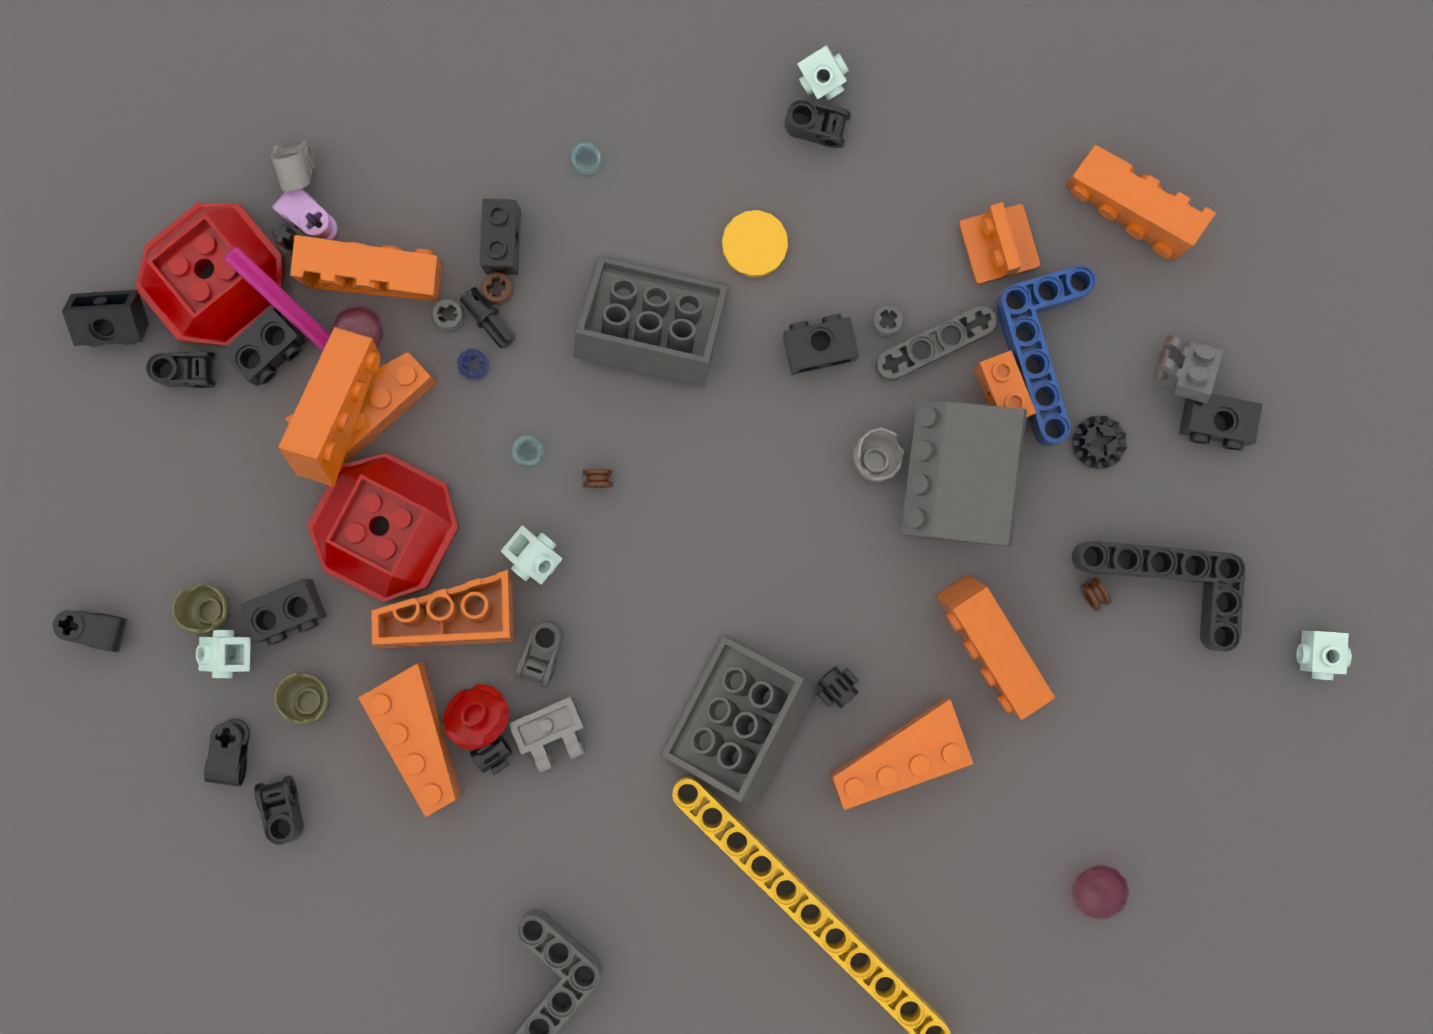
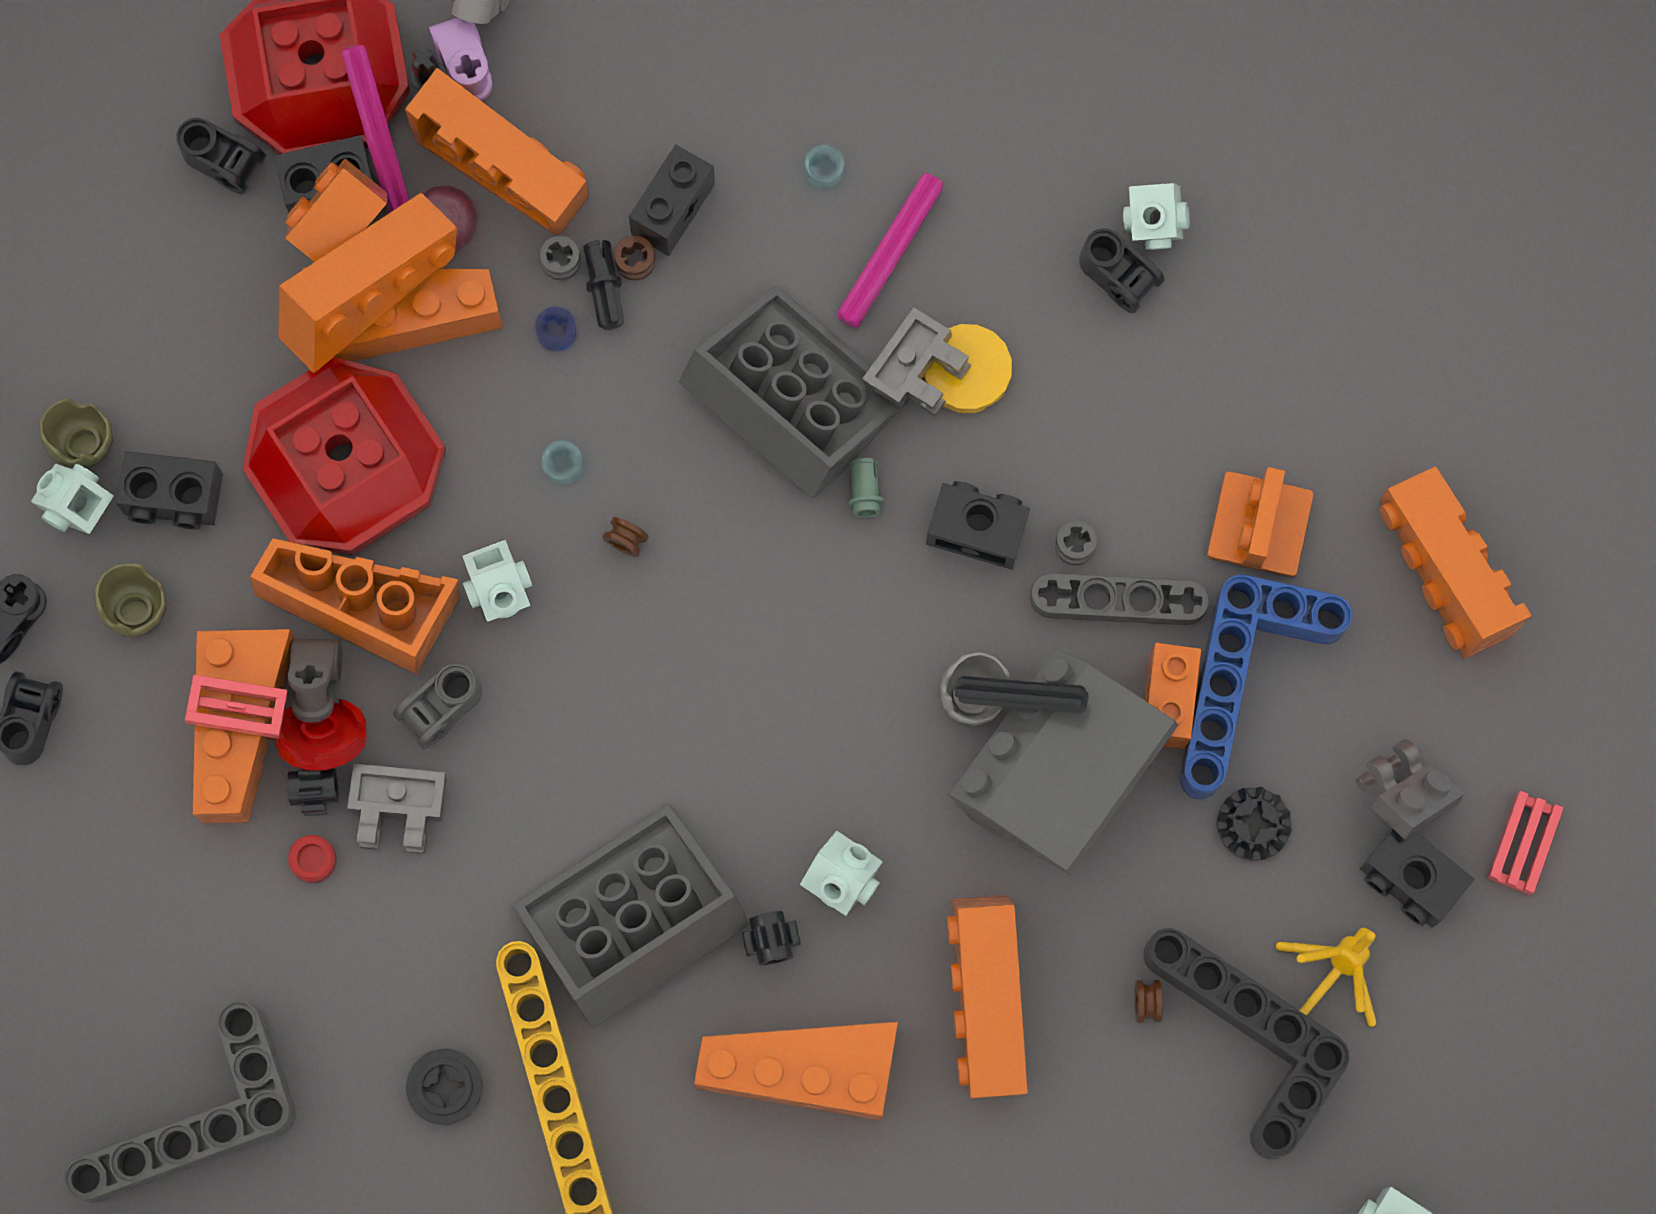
camera: 25 degrees right, 10 degrees down
black brick [62,289,149,347] -> none
none -> coral tile [185,675,287,739]
none -> orange brick [284,158,387,262]
none -> dark grey piece [288,639,342,723]
none -> red tile [288,835,337,883]
none -> black gear [406,1049,483,1125]
none -> light aqua brick [800,831,883,916]
none -> dark pink axle [838,173,943,328]
none -> sand green pin [848,458,884,518]
none -> flat silver plate [862,307,971,416]
none -> black axle [955,676,1089,713]
none -> yellow plant [1275,928,1376,1027]
none -> coral tile [1486,791,1564,895]

